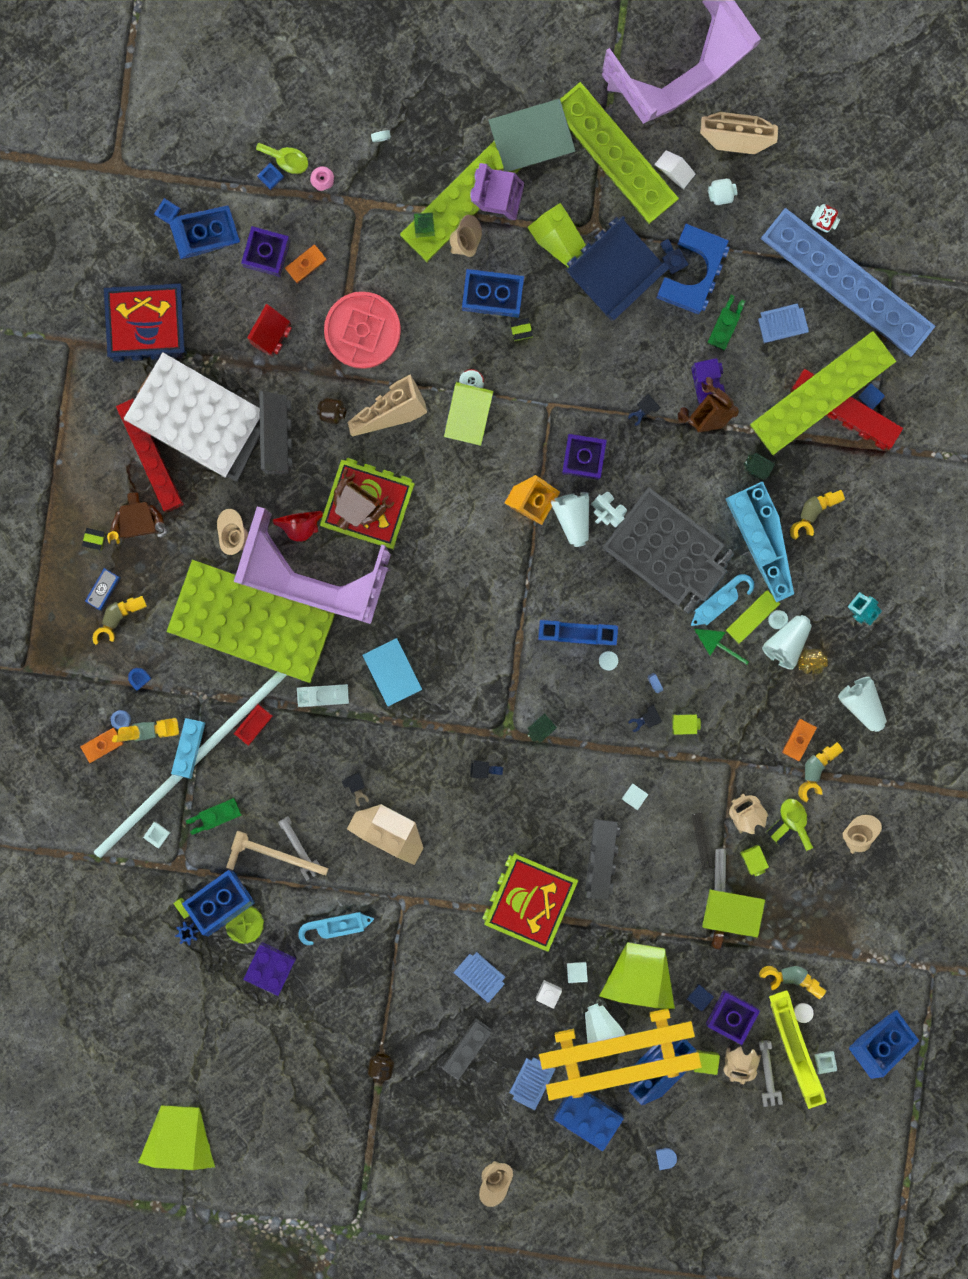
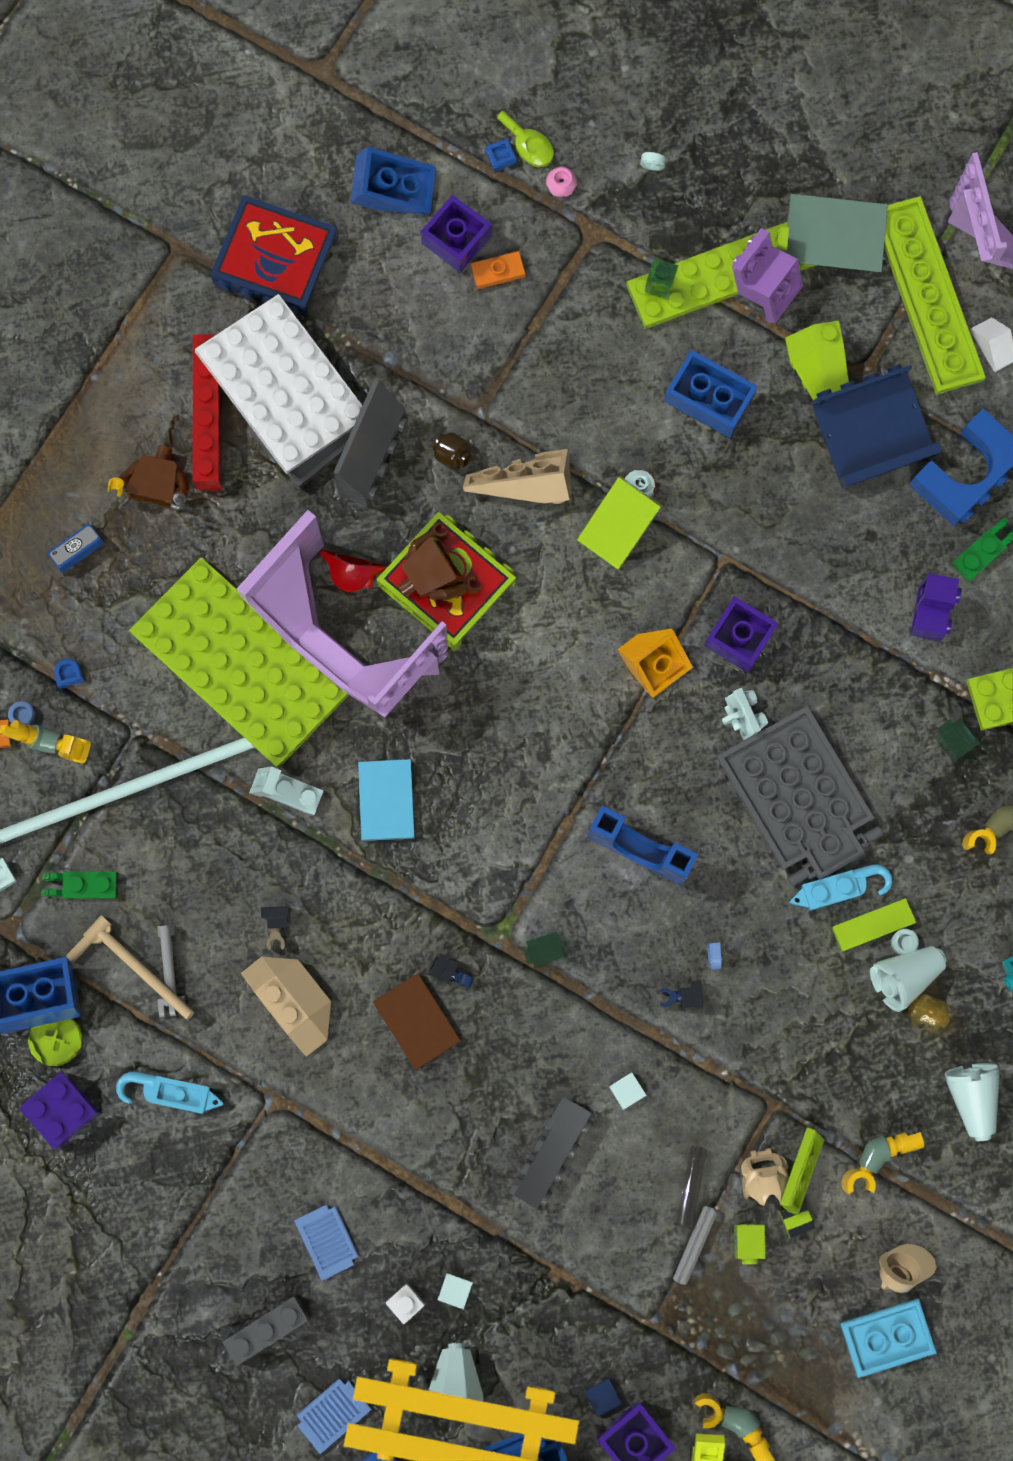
camera: 20 degrees right, 10 degrees down
tile [82,528,106,551] -> none
piece [93,596,147,645] -> none
blue tile [154,198,181,225] -> none
medium azure plate [171,718,205,779] -> none
tan piece [217,509,248,555] -> none
red tile [234,704,273,746] -> none
red slope [247,304,292,357] -> none
coral plate [324,292,401,369] -> none
dark brown head [367,1053,394,1084] -> none
tan piece [450,215,482,257] -> none
panel [482,852,578,952] -> none
tile [510,318,533,341] -> none
light aqua cone [551,492,589,547] -> none
light aqua tile [599,651,618,670] -> none
lime wedge [599,942,675,1009] -> none
black piece [628,394,661,426] -> none
dark blue plate [660,239,689,275] -> none
lime brick [672,714,701,734] -> none
reddish brown torso [678,377,739,432] -> none
green piece [694,629,749,665] -> none
lime tile [702,889,765,938] -> none
reddish brown tile [711,930,724,950] -> none
medium azure wedge [725,481,794,602] -> none
lime piece [780,799,813,851] -> none
orange plate [782,719,817,761] -> none
none -> reddish brown tile [373,973,461,1070]
none -> lime tile [780,1128,824,1215]
none -> medium azure tile [840,1299,936,1378]

